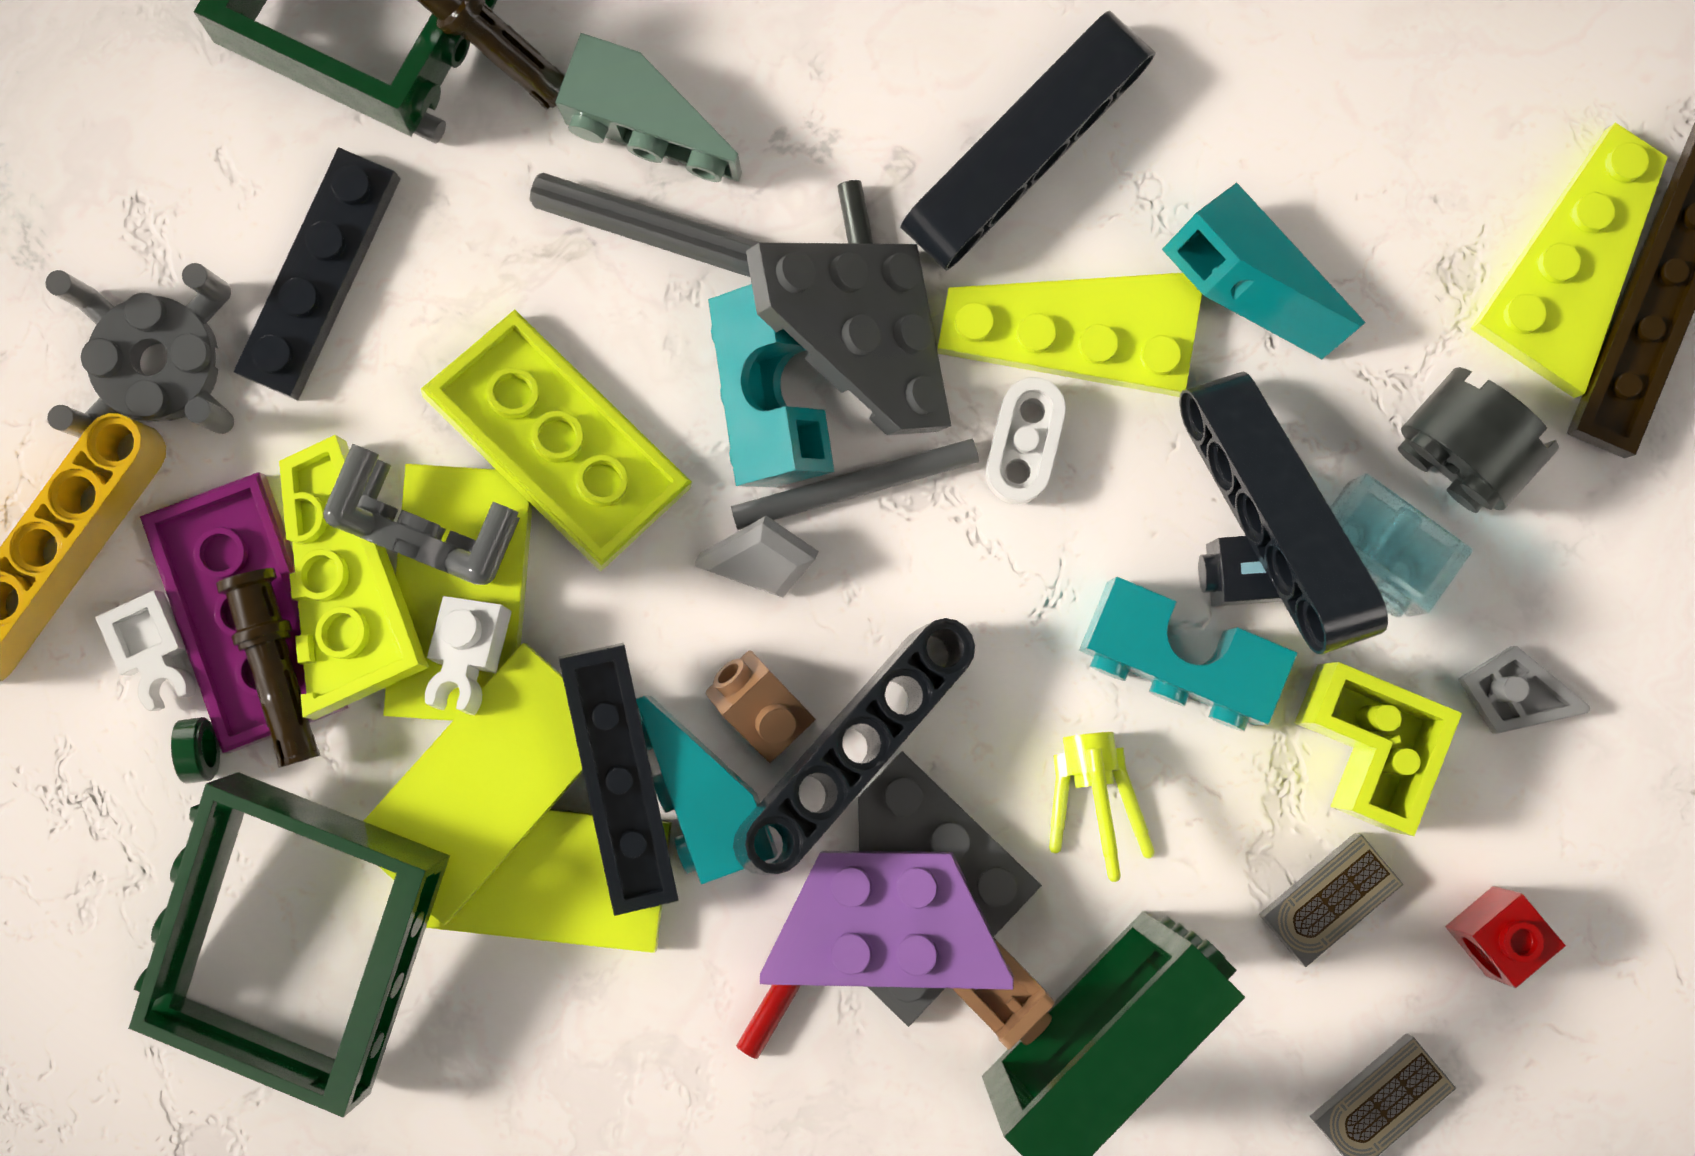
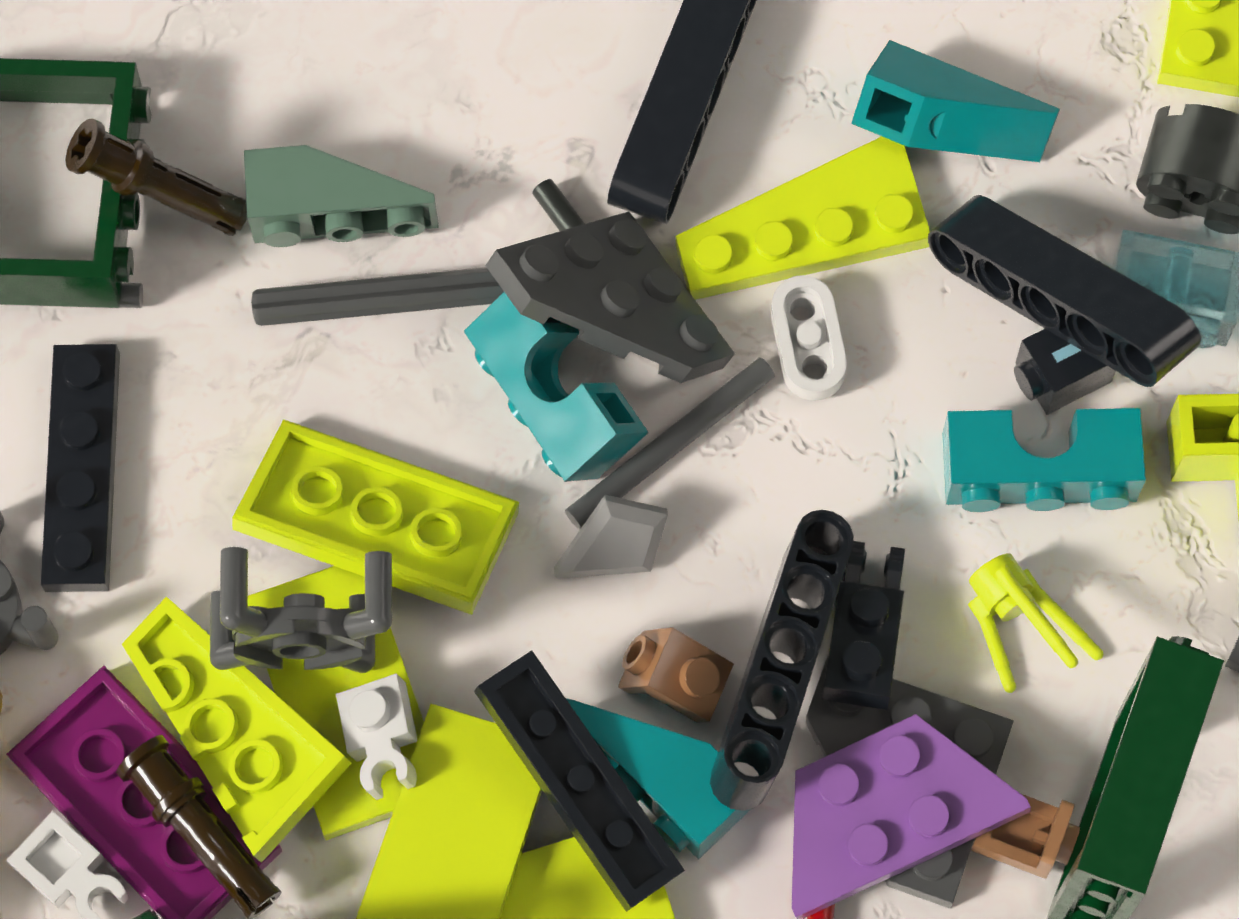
camera: 25 degrees left, 15 degrees down
none -> black hinge [822,541,905,710]

